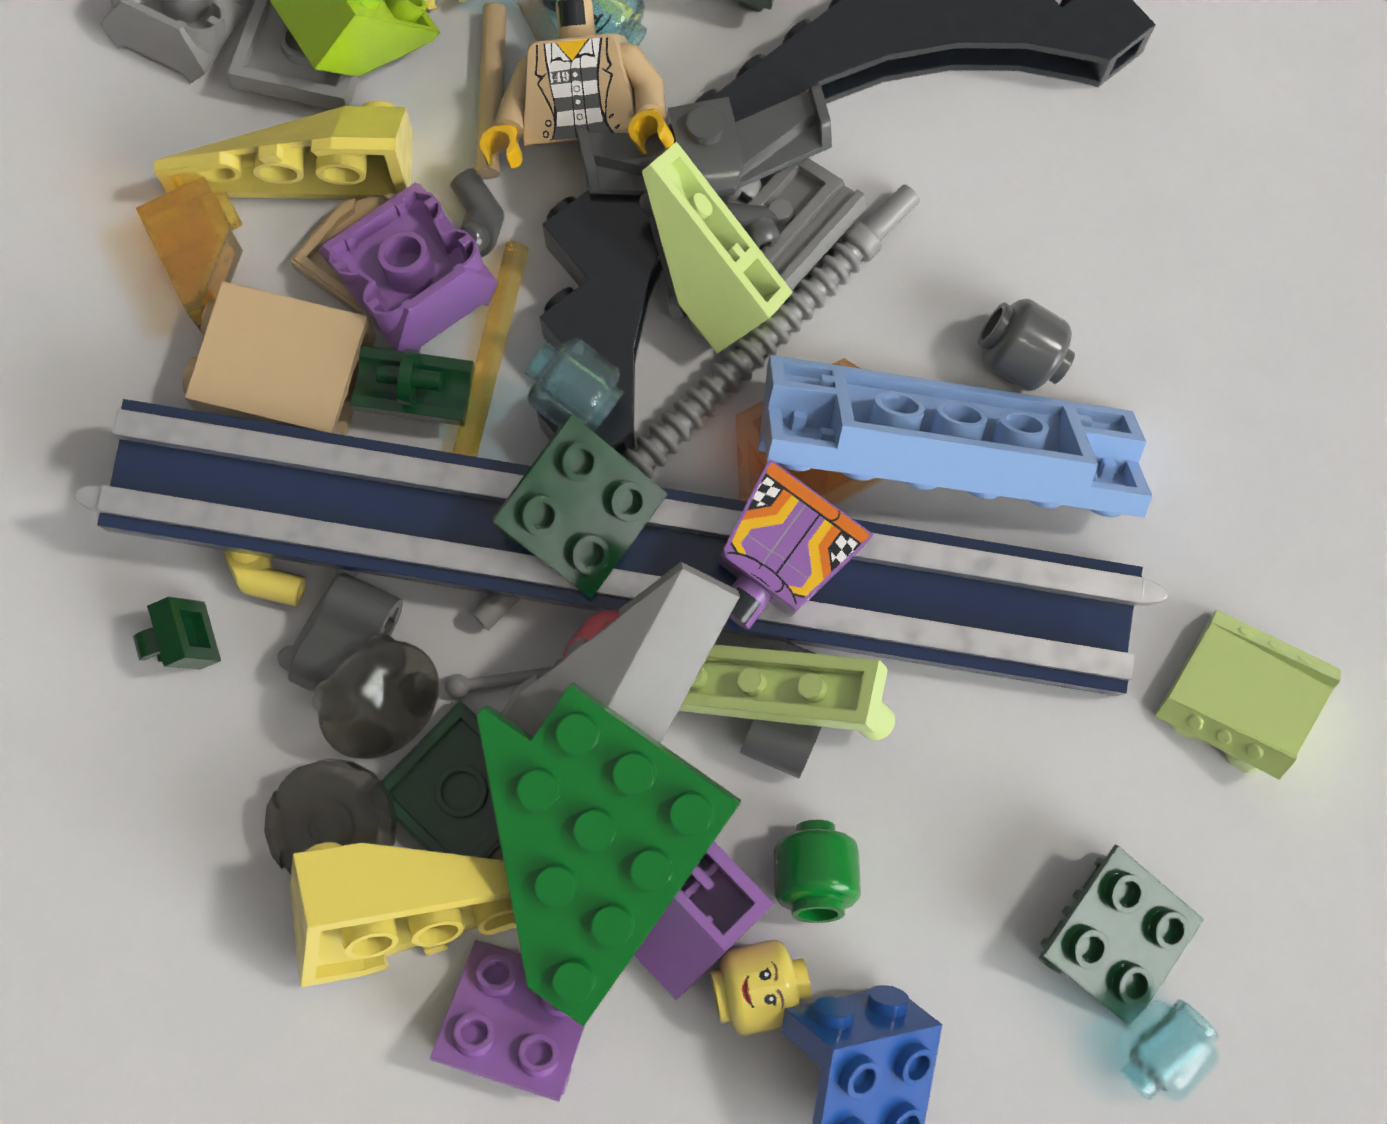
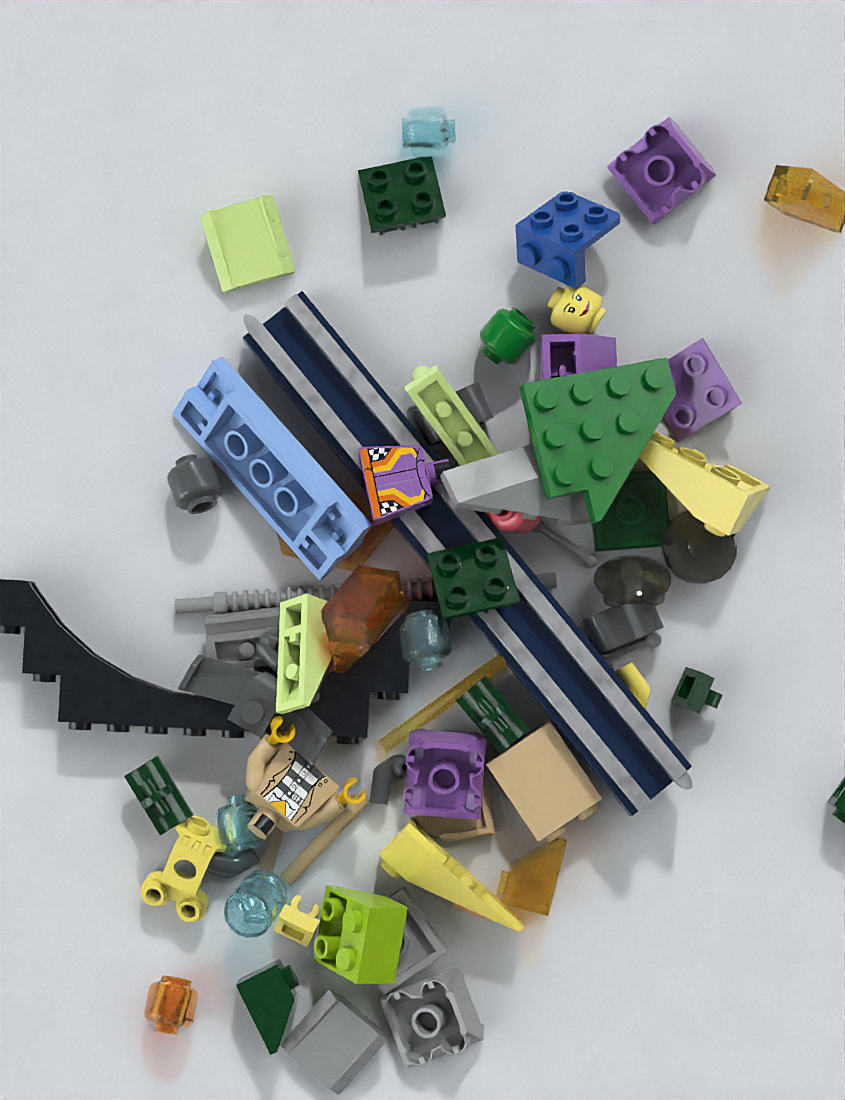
camera: 135 degrees left, 10 degrees up
none -> clear orange slope [321,565,406,674]

